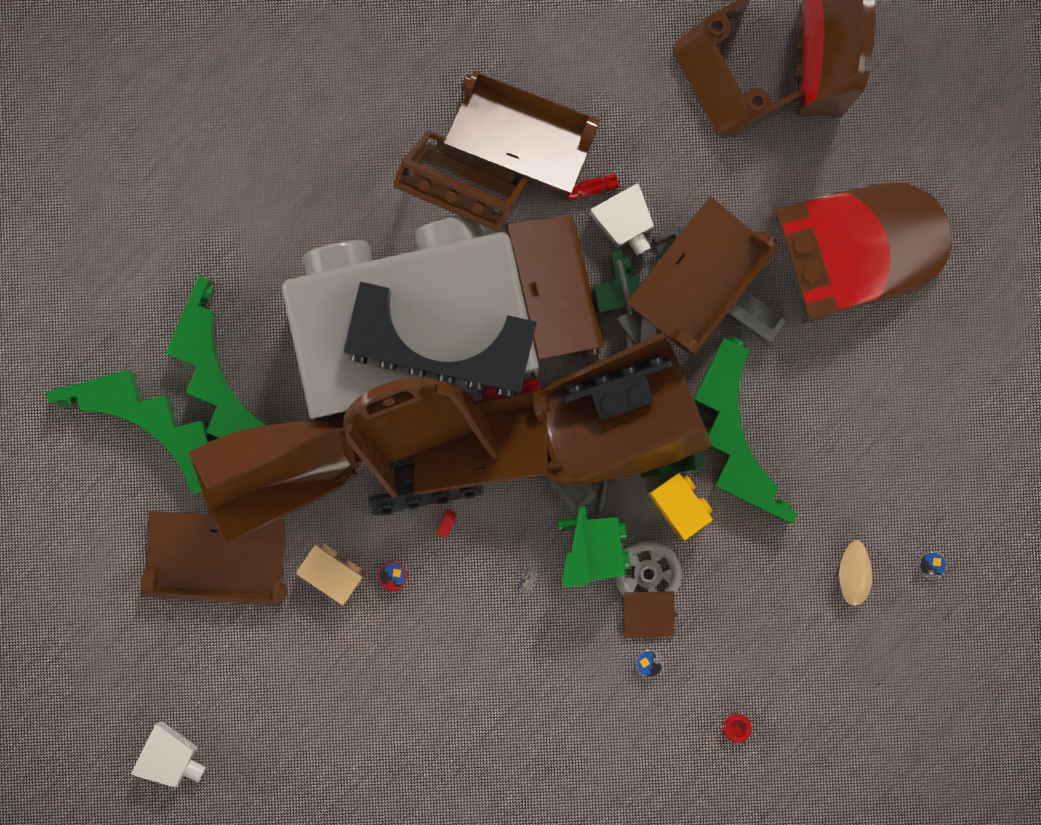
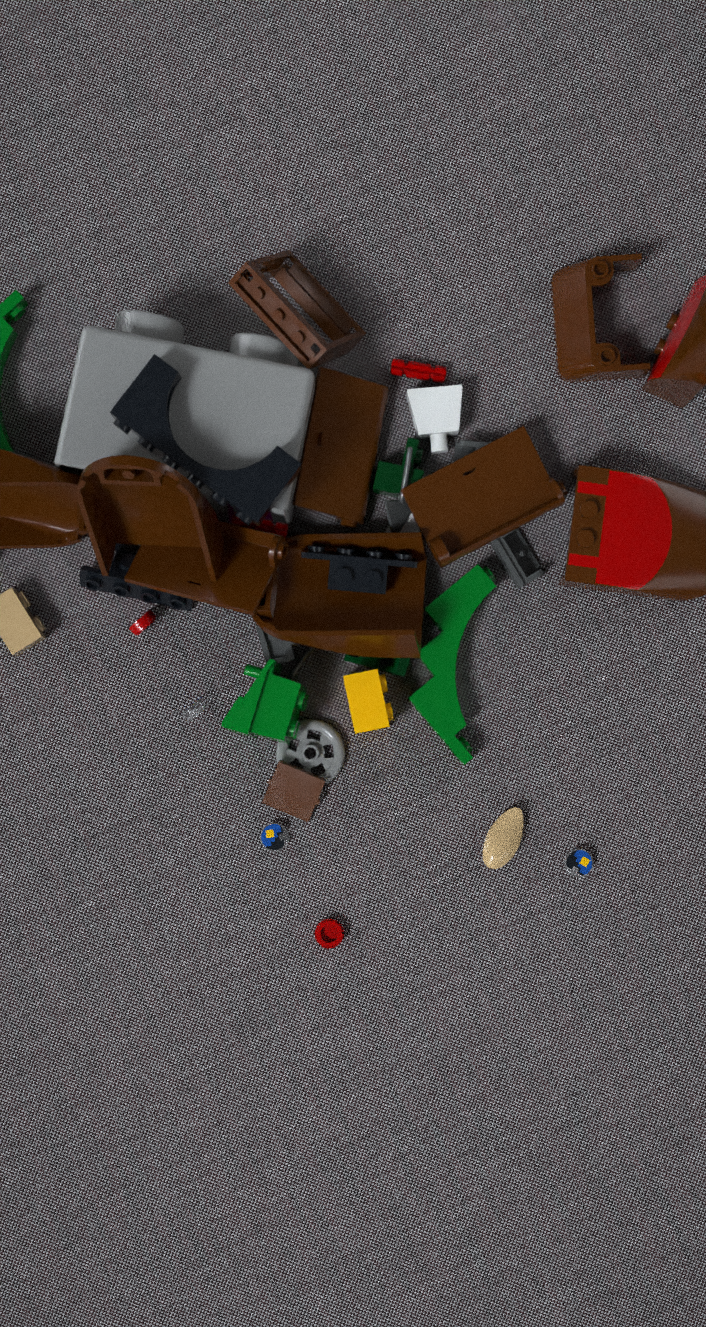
camera: 25 degrees right, 0 degrees up
tile [378,562,407,591] -> none
door [443,71,600,195] -> none

